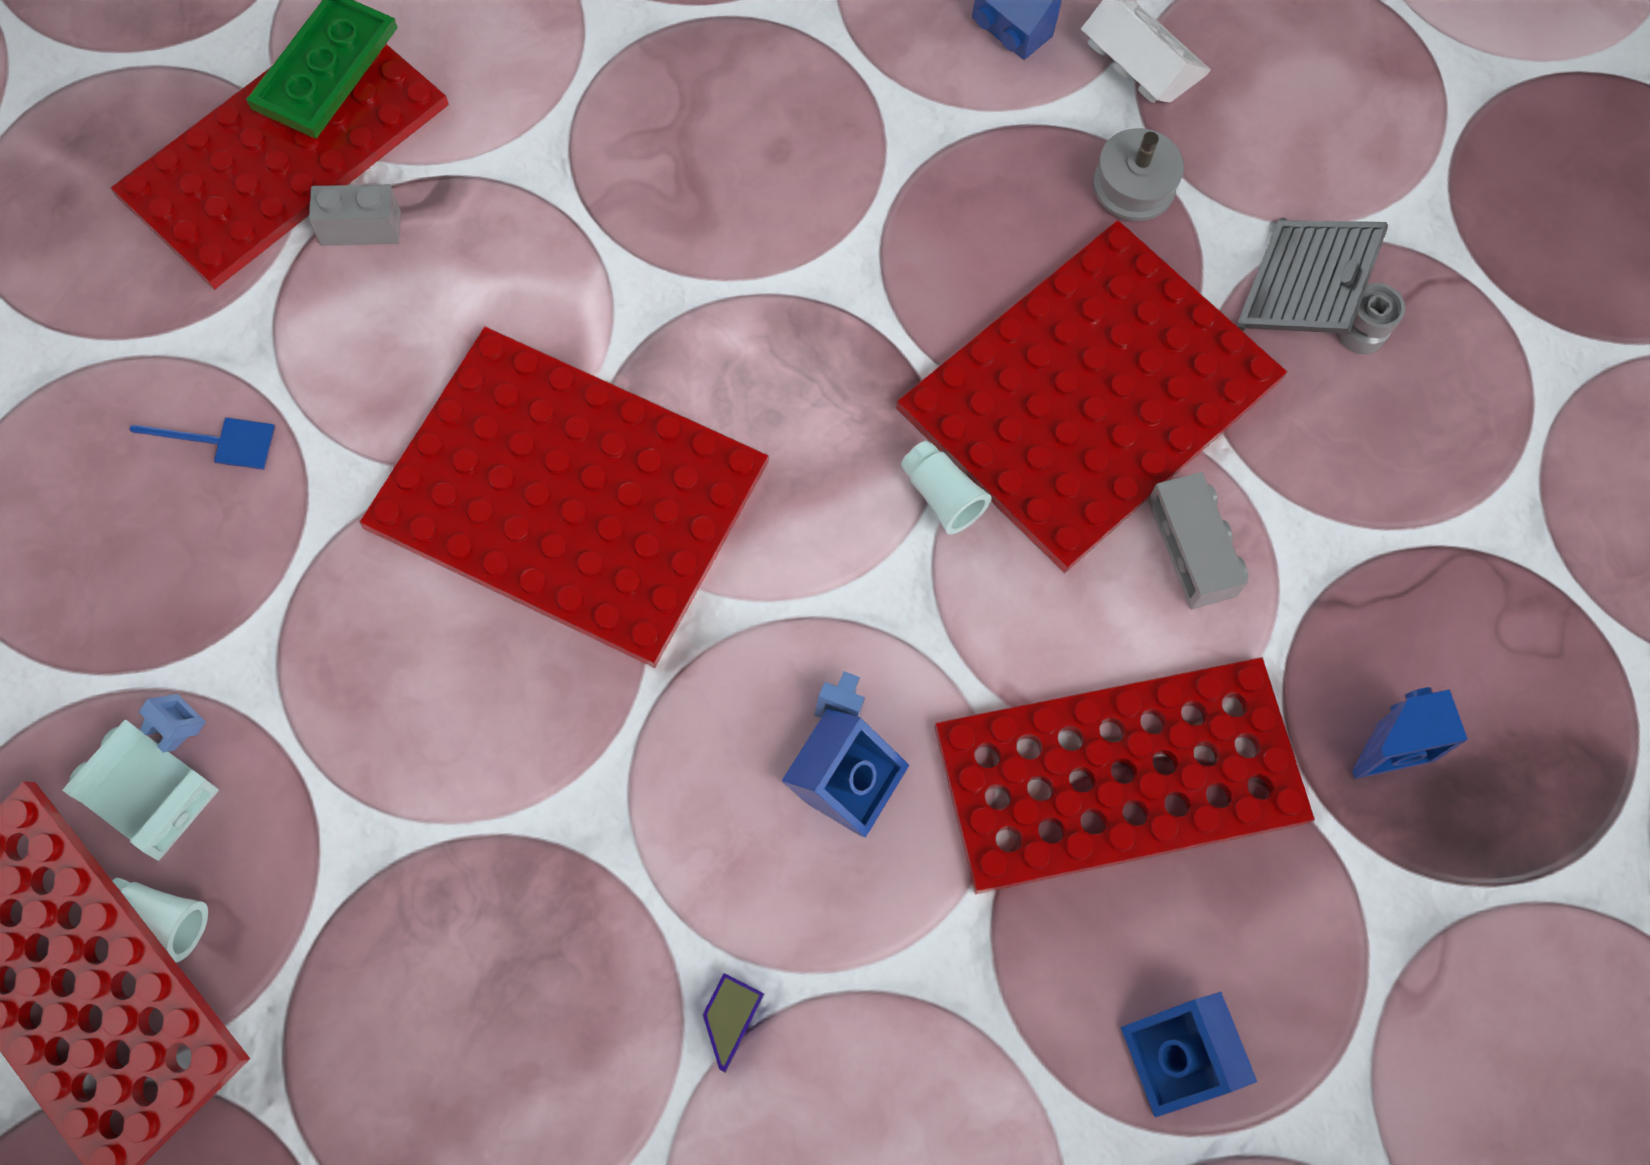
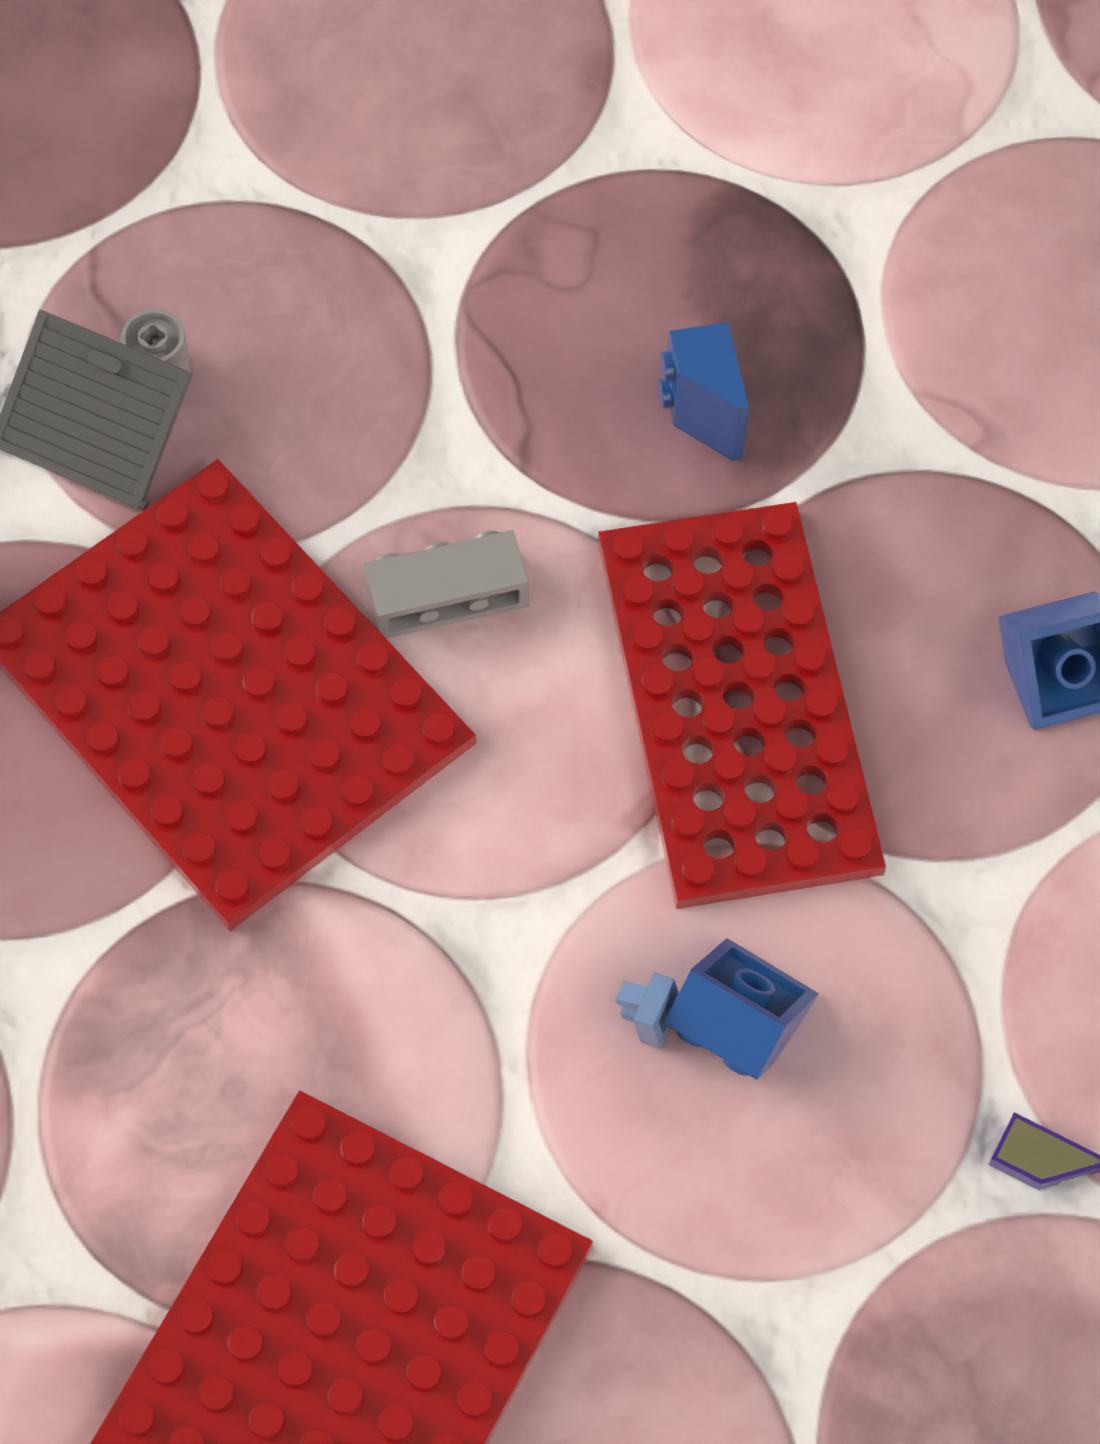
camera: 85 degrees left, 5 degrees down
light aqua plant [901,441,991,535] -> none

